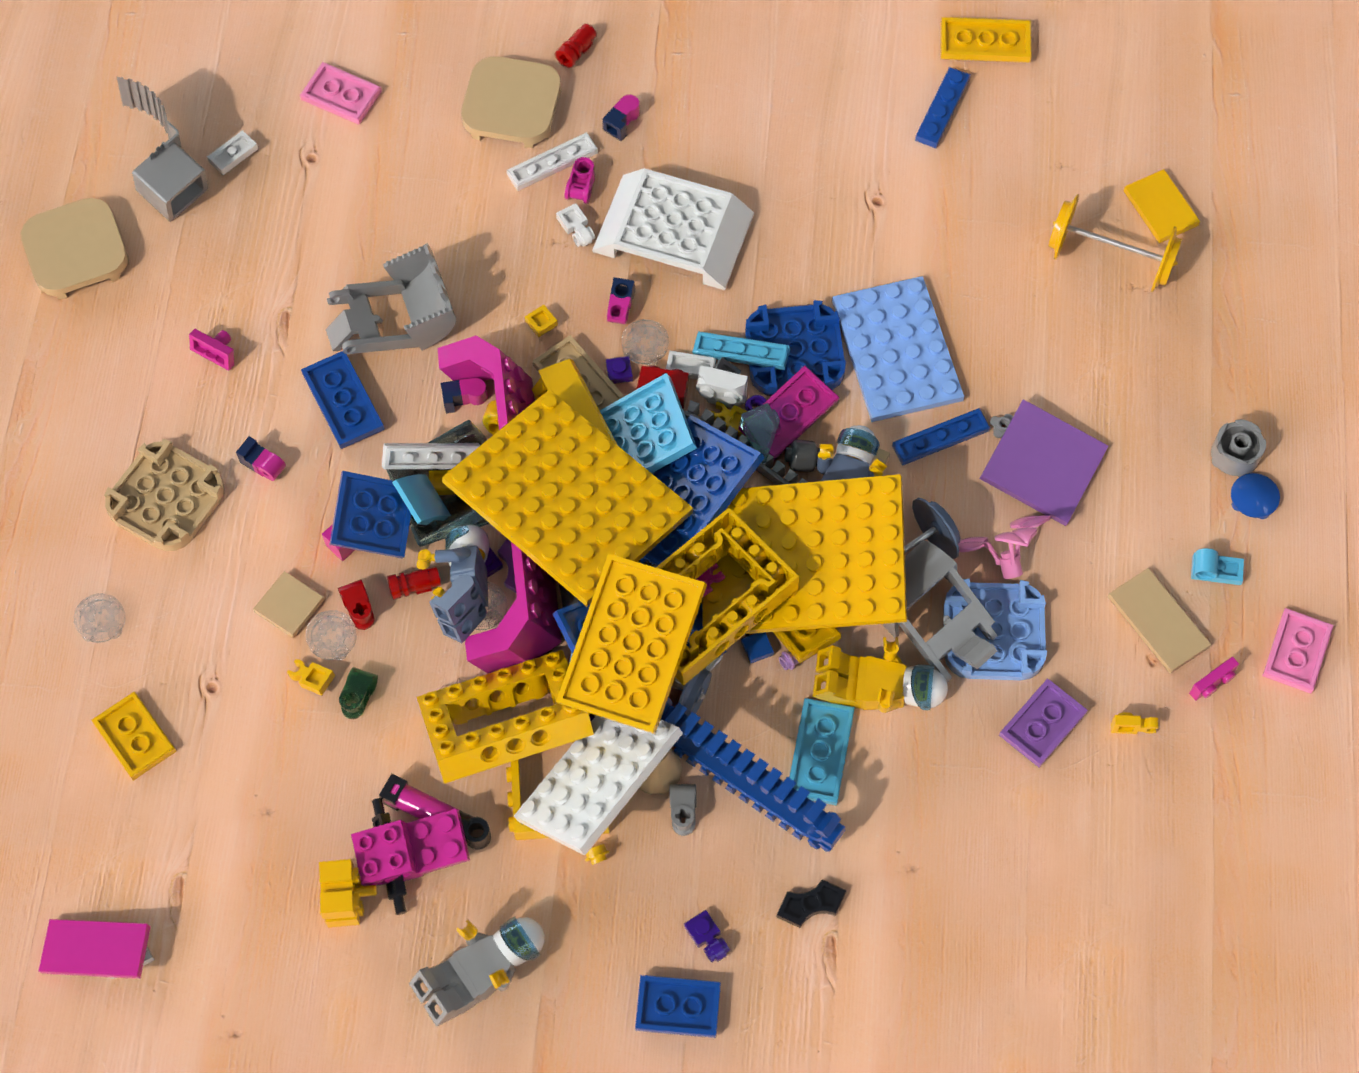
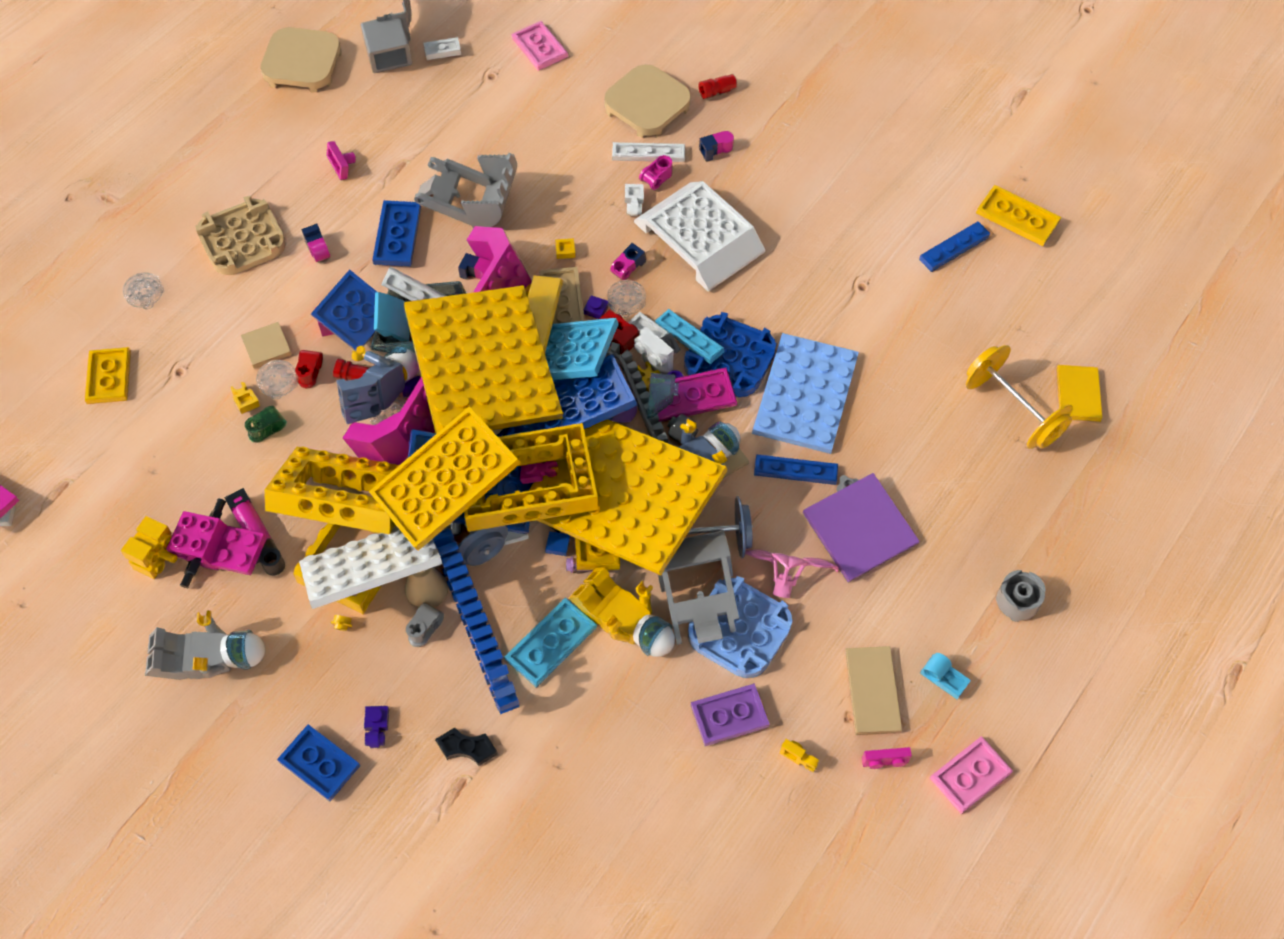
camera: 30 degrees right, 5 degrees down
blue dish [1231,473,1280,519] -> none

